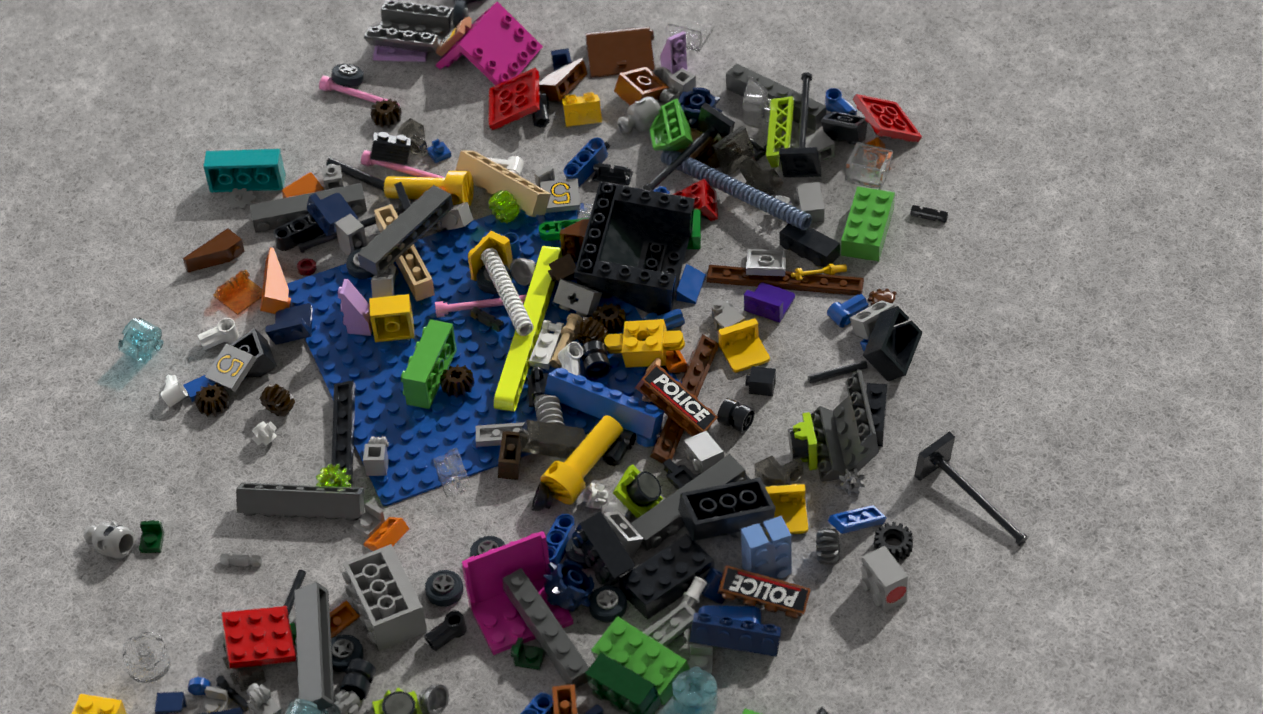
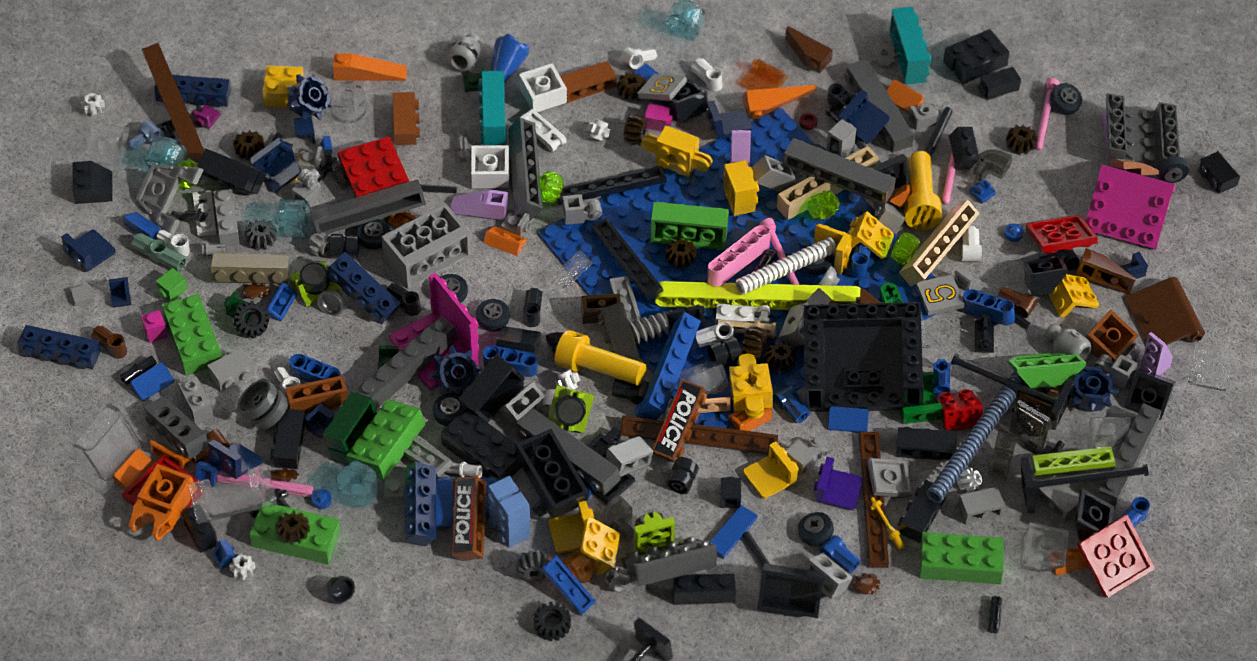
camera: 75 degrees right, 5 degrees up
light grey brick [860,546,908,612] -> none
none -> dark blue brick [287,74,330,120]
none -> dark blue brick [326,252,400,324]
none -> orange slope [333,53,407,81]
none -> dark orange brick [393,92,420,145]
none -> lavender slope [450,190,508,220]
none -> white brick [471,145,509,188]
none -> teal brick [479,71,506,146]
none -> blue cone [490,34,530,84]
none -> black tile [496,326,541,352]
none -> white brick [519,63,567,112]
none -> white plate [521,109,567,152]
none -> black piece [523,288,543,327]
none -> dark orange brick [560,61,616,103]
none -> clear orange brick [562,550,598,583]
none -> yellow bracket [580,517,620,575]
none -> black tile [591,217,664,301]
none -> yellow brick [641,126,713,177]
none -> dark pink brick [645,104,673,131]
none -> clear slope [678,360,729,394]
none -> bright pink beam [707,225,771,286]
none -> blue tile [710,505,758,559]
none -> black wheel [798,512,834,546]
none -> clear neon green gear [807,190,840,221]
none -> yellow bracket [847,212,894,259]
none -> black brick [896,427,957,461]
none -> black piece [943,29,1010,85]
none -> black brick [978,66,1021,100]
none -> reddish brown piece [997,286,1038,319]
none -> blue tile [1005,223,1024,242]
none -> black slope [1023,255,1068,297]
none -> black slope [1124,368,1176,420]

